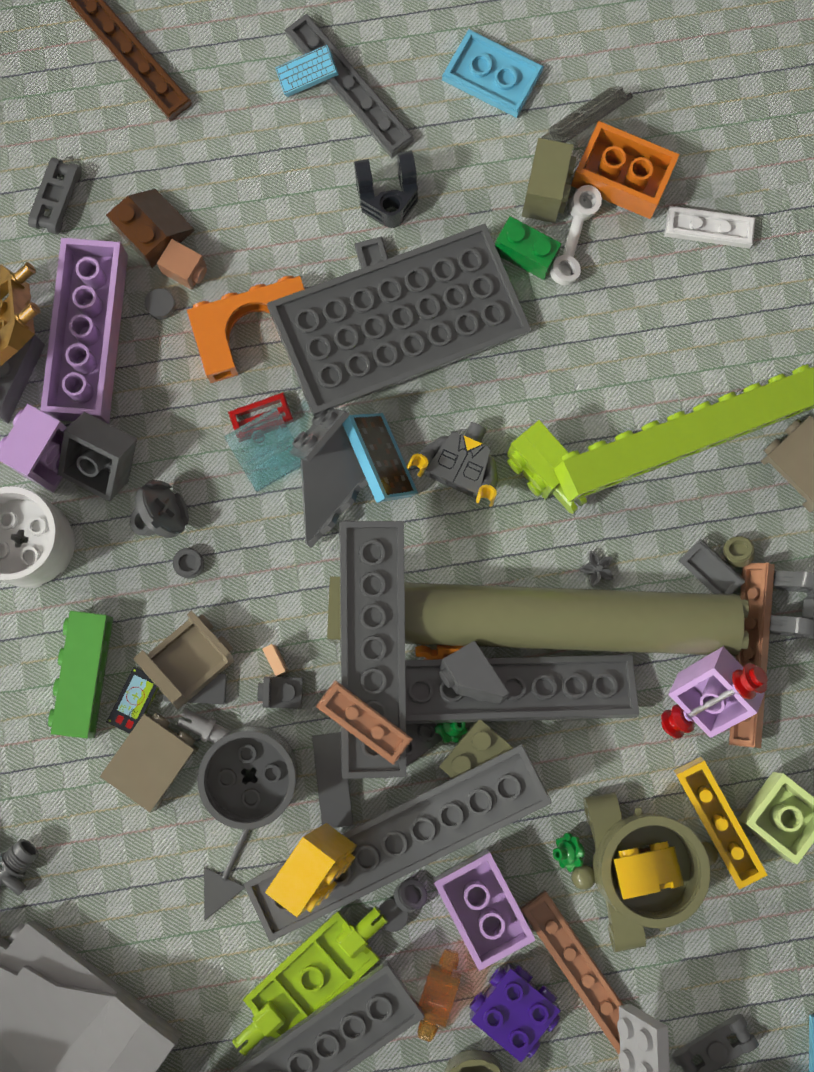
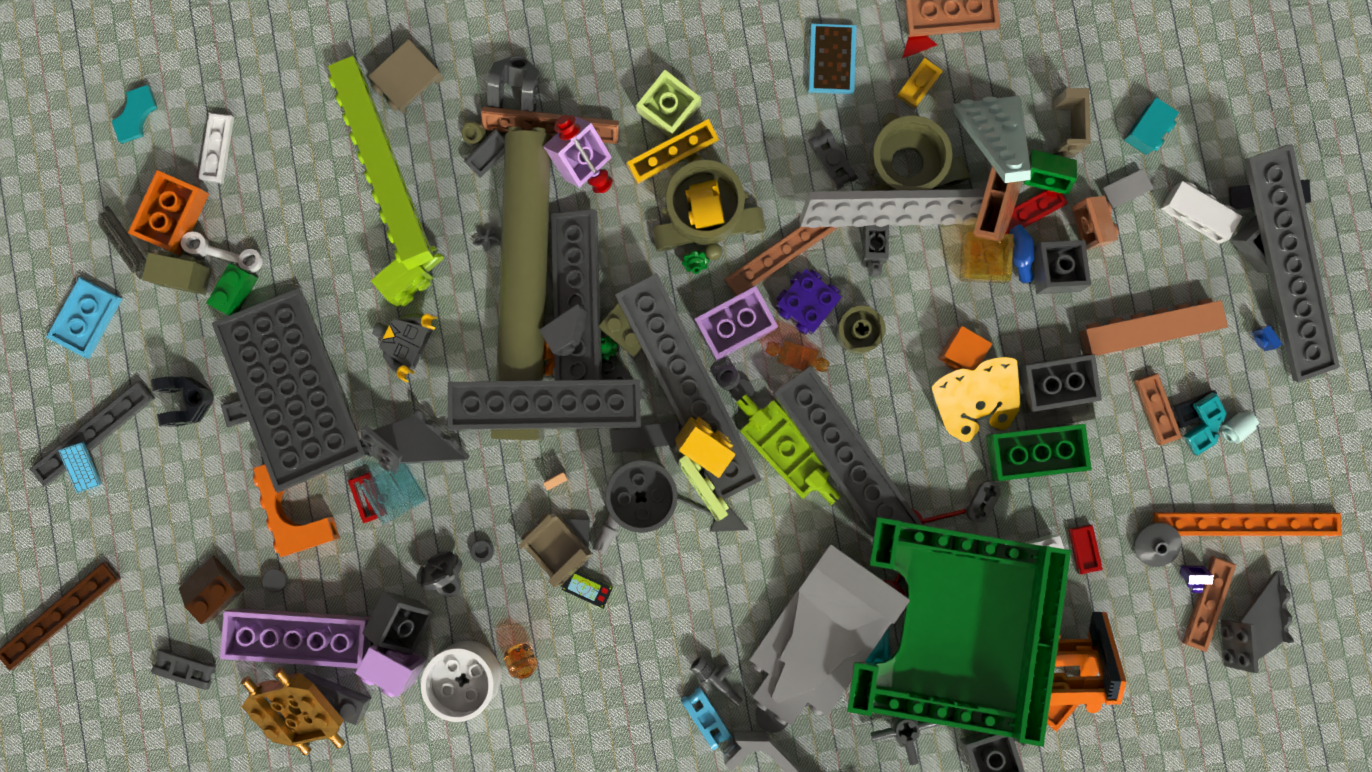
camera: 90 degrees left, 5 degrees up
bright green brick [48,611,113,739] -> none
dark tan panel [100,712,199,813] -> none
nougat brick [157,239,207,290] -> none
dark grey bracket [257,676,303,709] -> none
nougat tile [316,680,413,765] -> none
tile [342,413,418,503] -> none
none -> teal tile [112,85,158,144]
none -> clear orange head [504,643,537,679]
none -> yellowish green plate [678,456,729,522]

